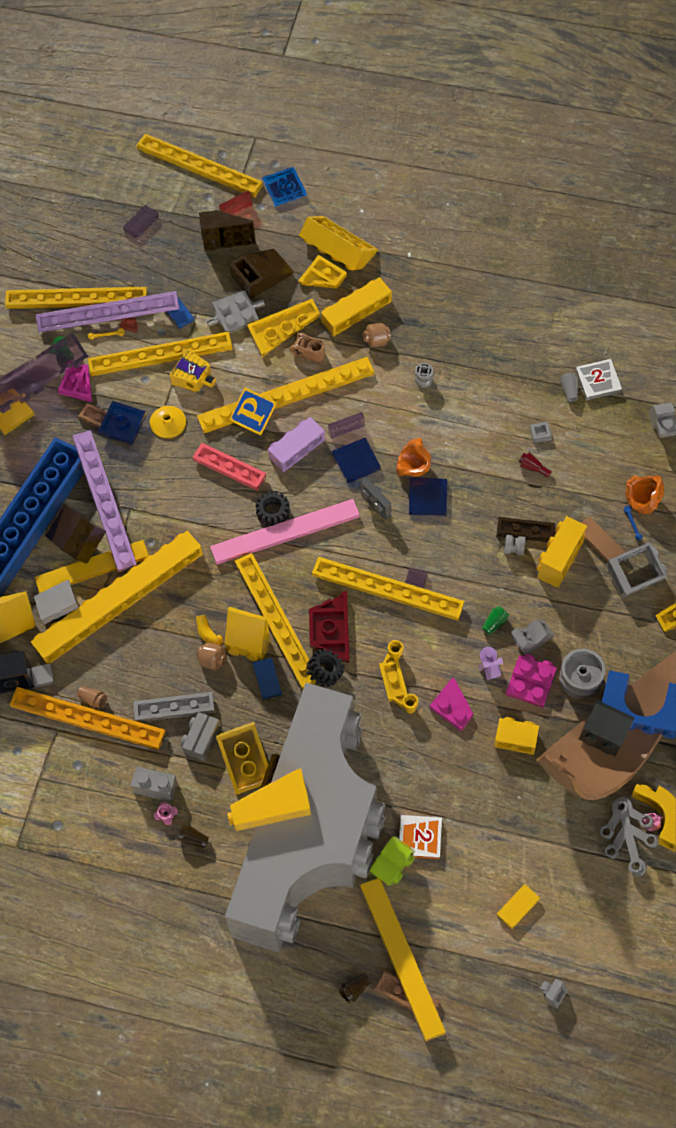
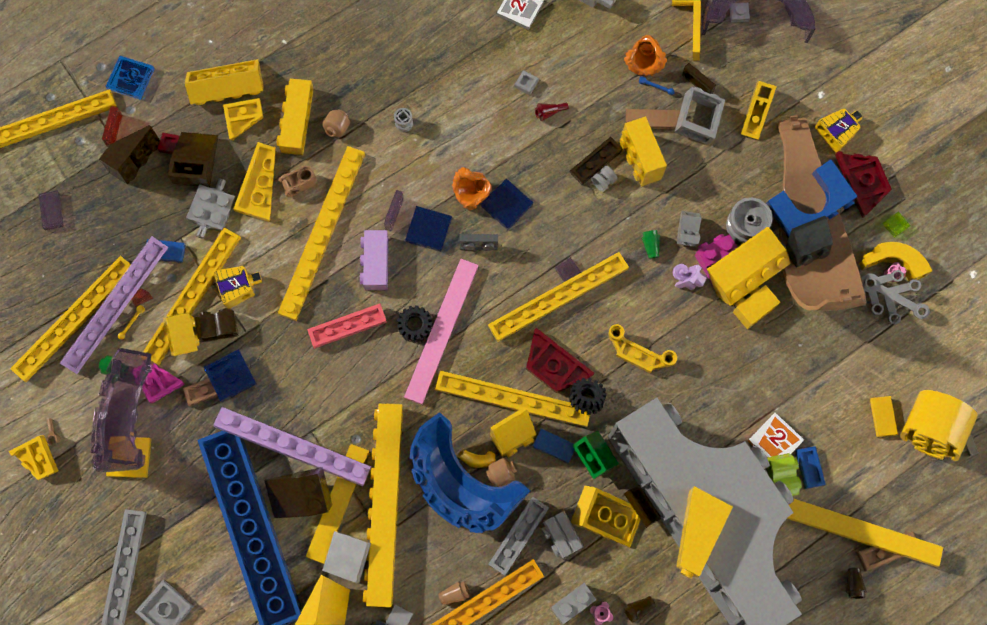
camera: 55 degrees left, 10 degrees up
yellow dish [150,406,186,439] -> none
piece [229,387,277,436] -> none
dark pink wing [429,677,473,731] -> none
light grey cone [560,373,578,402] -> none
none -> dark red tile [158,132,180,154]
none -> yellow brick [163,313,200,356]
none -> dark brown brick [195,308,239,342]
none -> blue windscreen [410,412,530,533]
none -> green brick [572,431,619,479]
none -> dark brown tile [682,63,716,94]
none -> yellow slope [707,227,791,306]
none -> blue tile [795,446,826,489]
none -> yellow brick [900,390,978,461]

